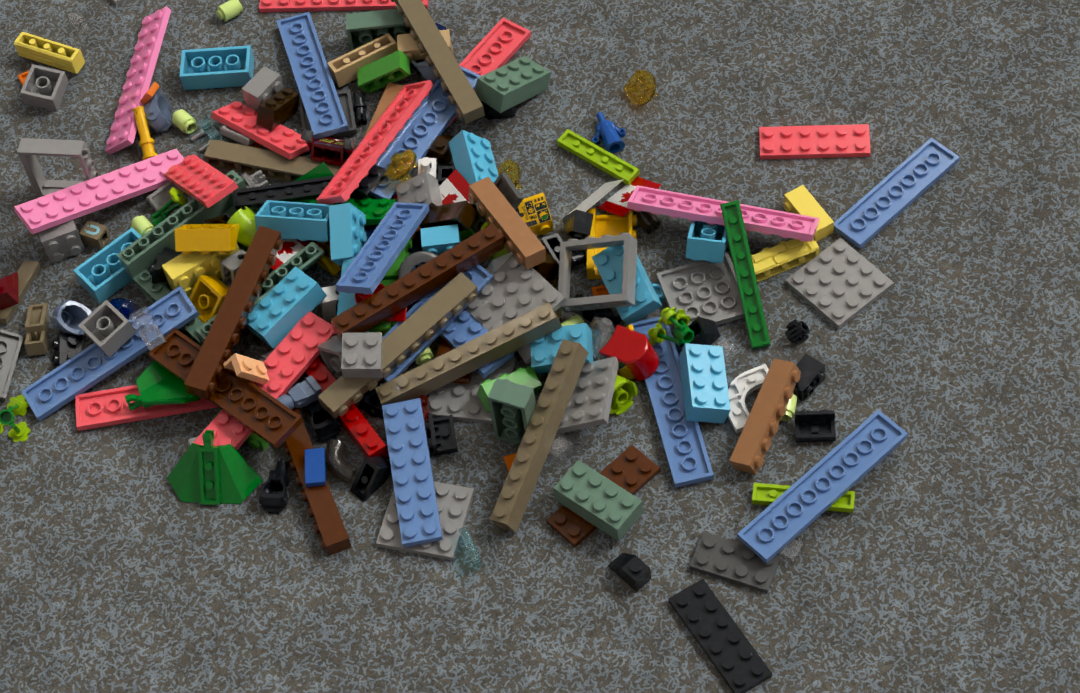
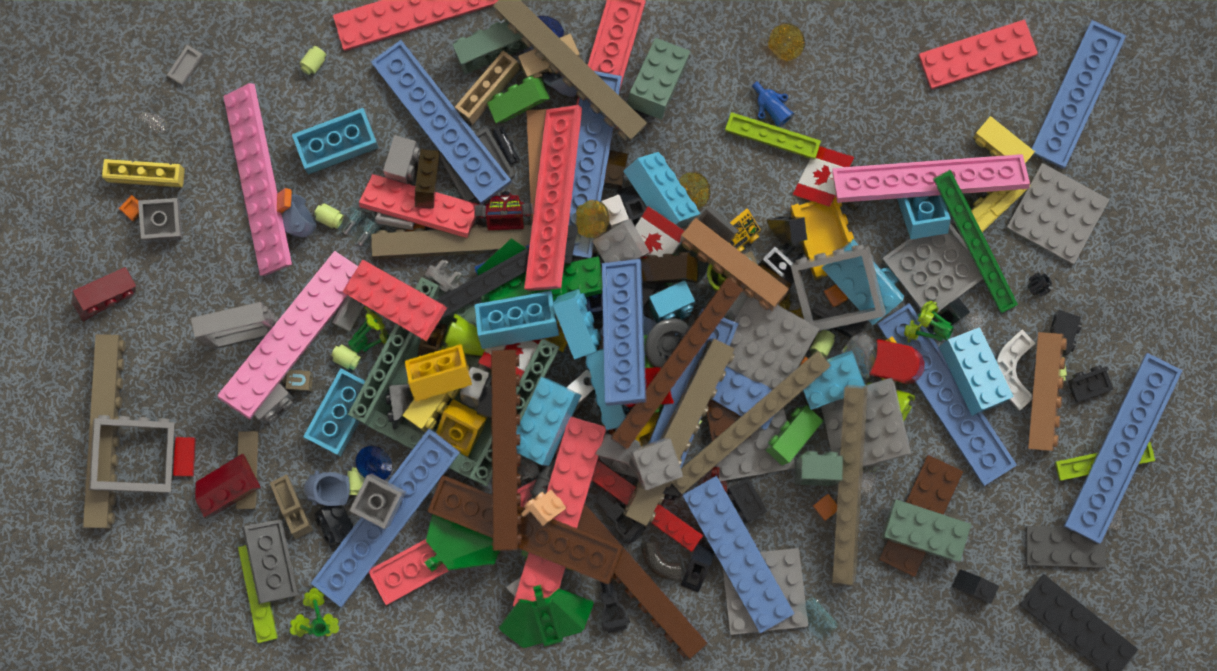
camera: 25 degrees left, 25 degrees up
clear slope [129,305,166,350] -> none
yellow pin [132,106,158,160] -> none
sand blue piece [276,375,322,410] -> none
blue tile [305,448,326,487] -> none
white sticker [569,179,624,214] -> none

